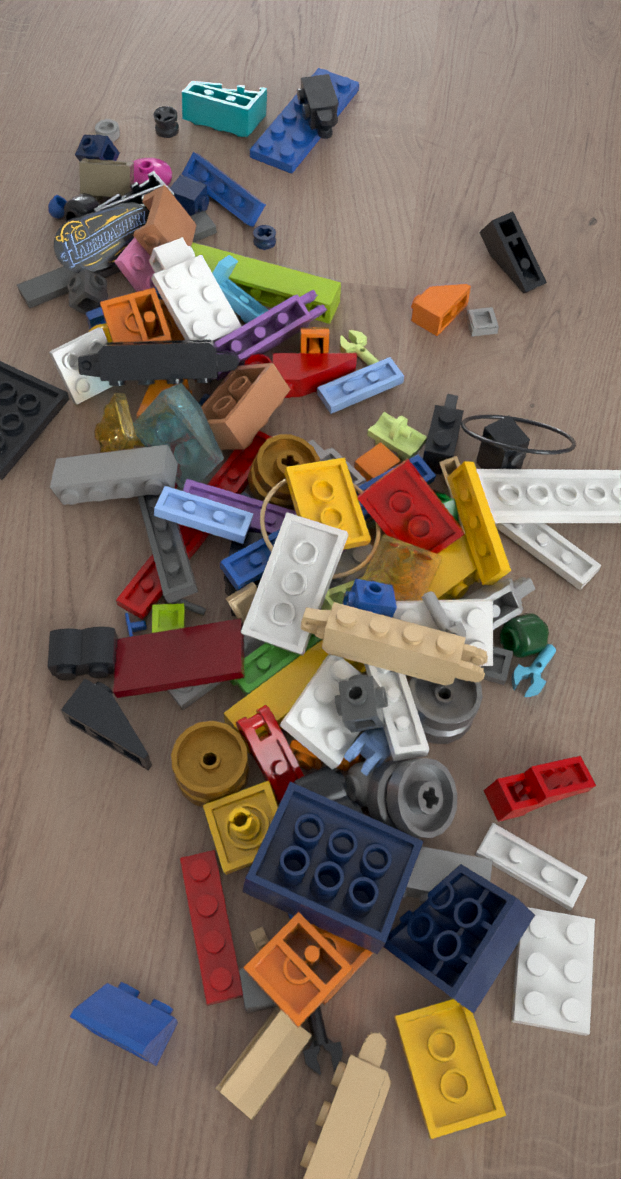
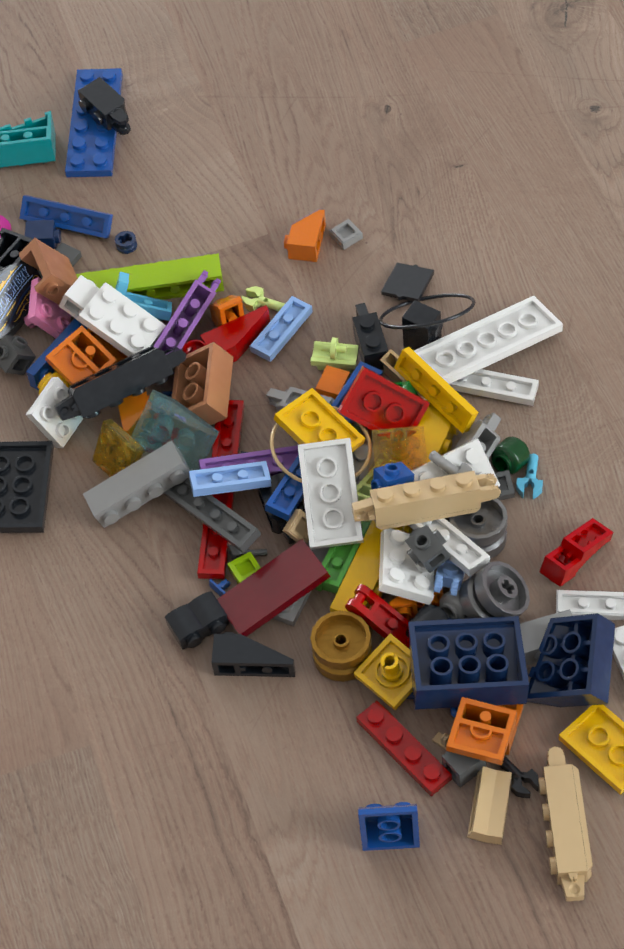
camera: 20 degrees left, 5 degrees down
pearl gold wheel [248,434,320,510] -> none
black slope [479,211,547,294] -> none
none -> black piece [381,263,434,302]

